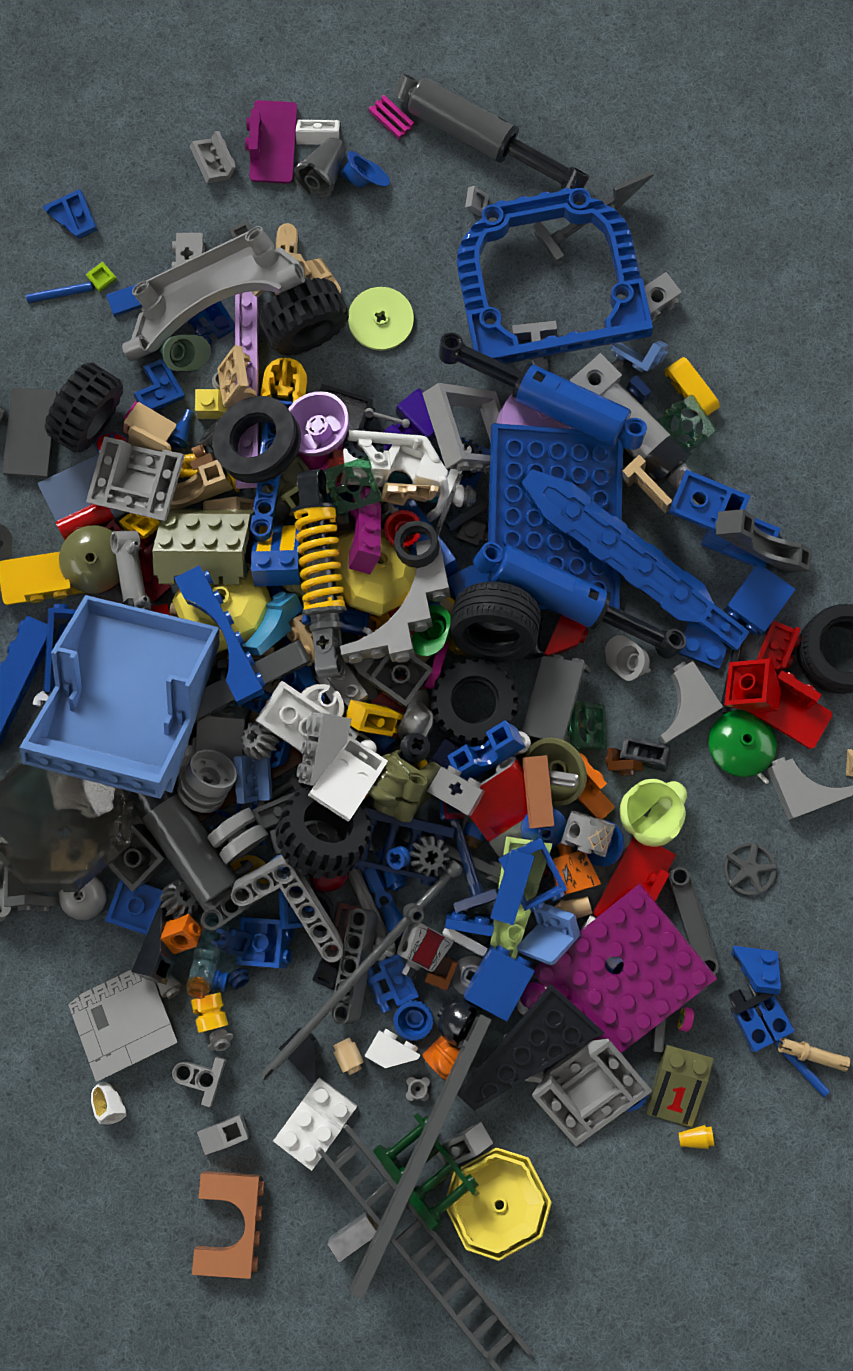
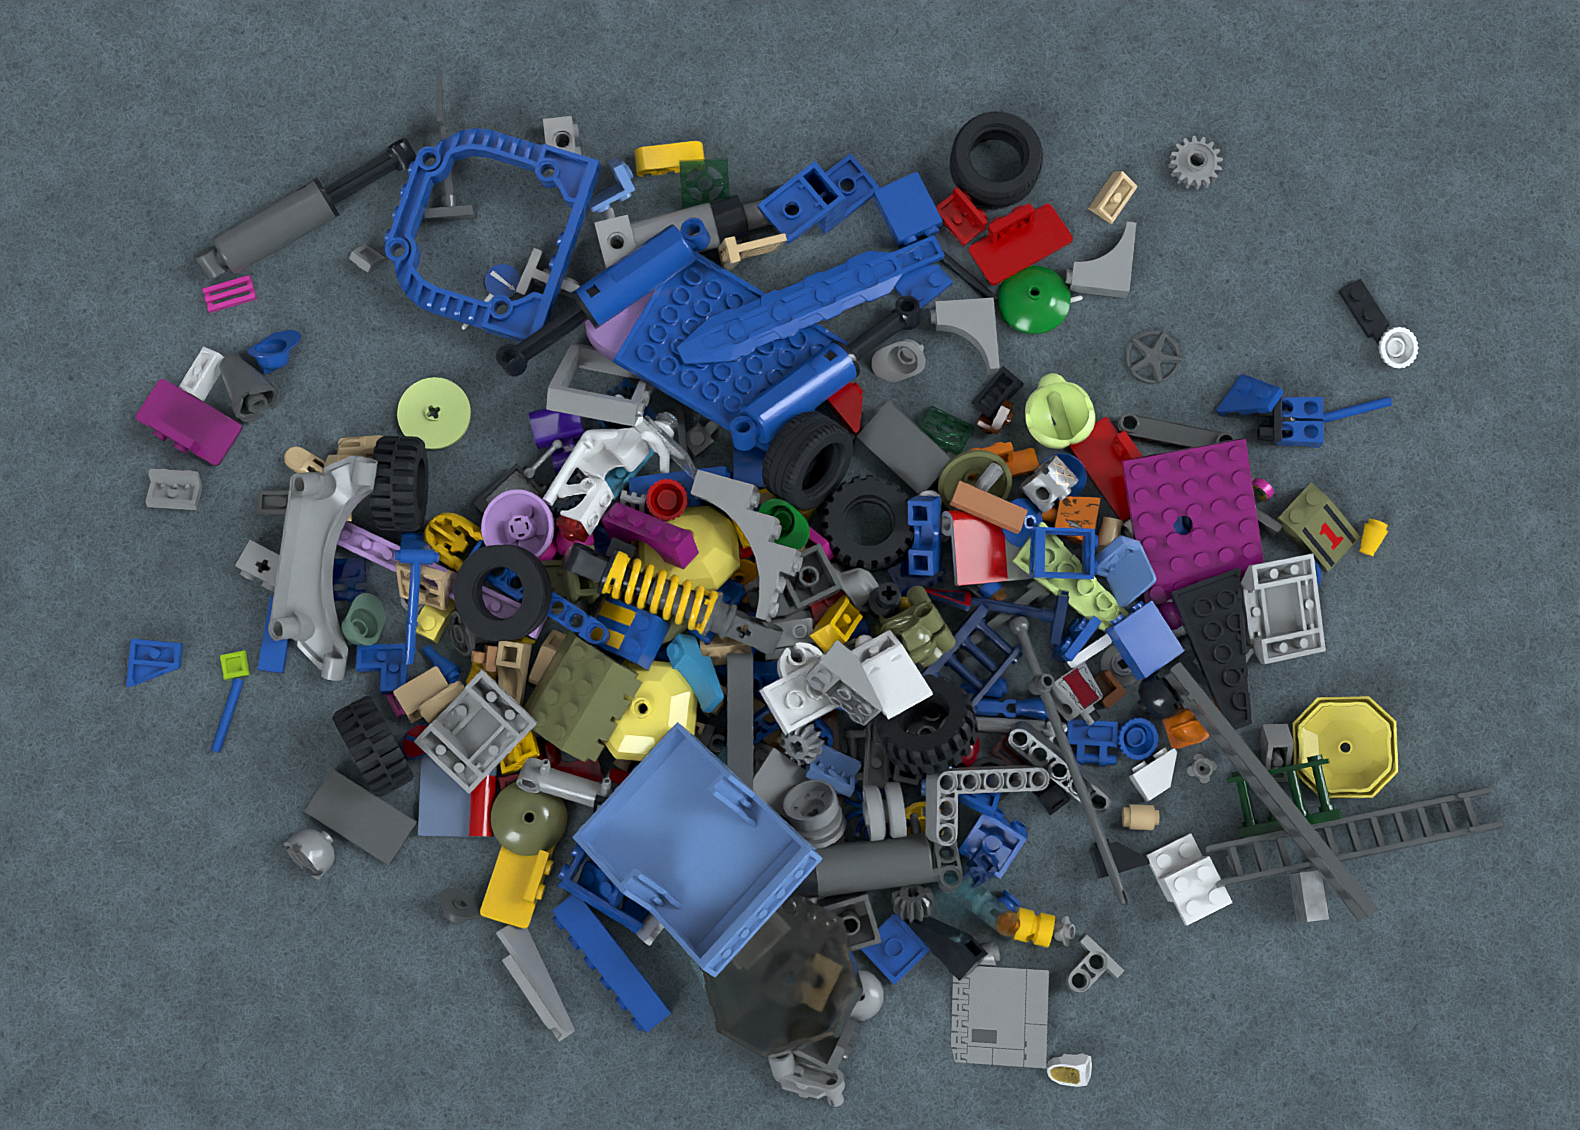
camera: 60 degrees left, 0 degrees up
orange brick [160,914,202,954] -> none
blue arch [174,565,266,706] -> none
nougat arch [192,1171,264,1279] -> none
light grey slope [197,1114,250,1155] -> none
dark blue plate [227,968,250,990] -> none
clear green piece [324,456,383,515] -> none
tan slope [381,482,438,506] -> none
blue bush [386,846,411,870] -> none
black tyre [394,521,440,568] -> none
dark grey gear [409,836,450,877] -> none
light grey brick [427,765,485,816] -> none
blue tile [490,848,535,925] -> none
dark blue plate [626,375,651,404] -> none
dark grey arch [715,509,812,573] -> none
red slope [724,658,781,713] -> none
tan pin [778,1037,850,1072] -> none
none -> blue piece [394,532,439,664]
none -> blue piece [461,264,521,330]

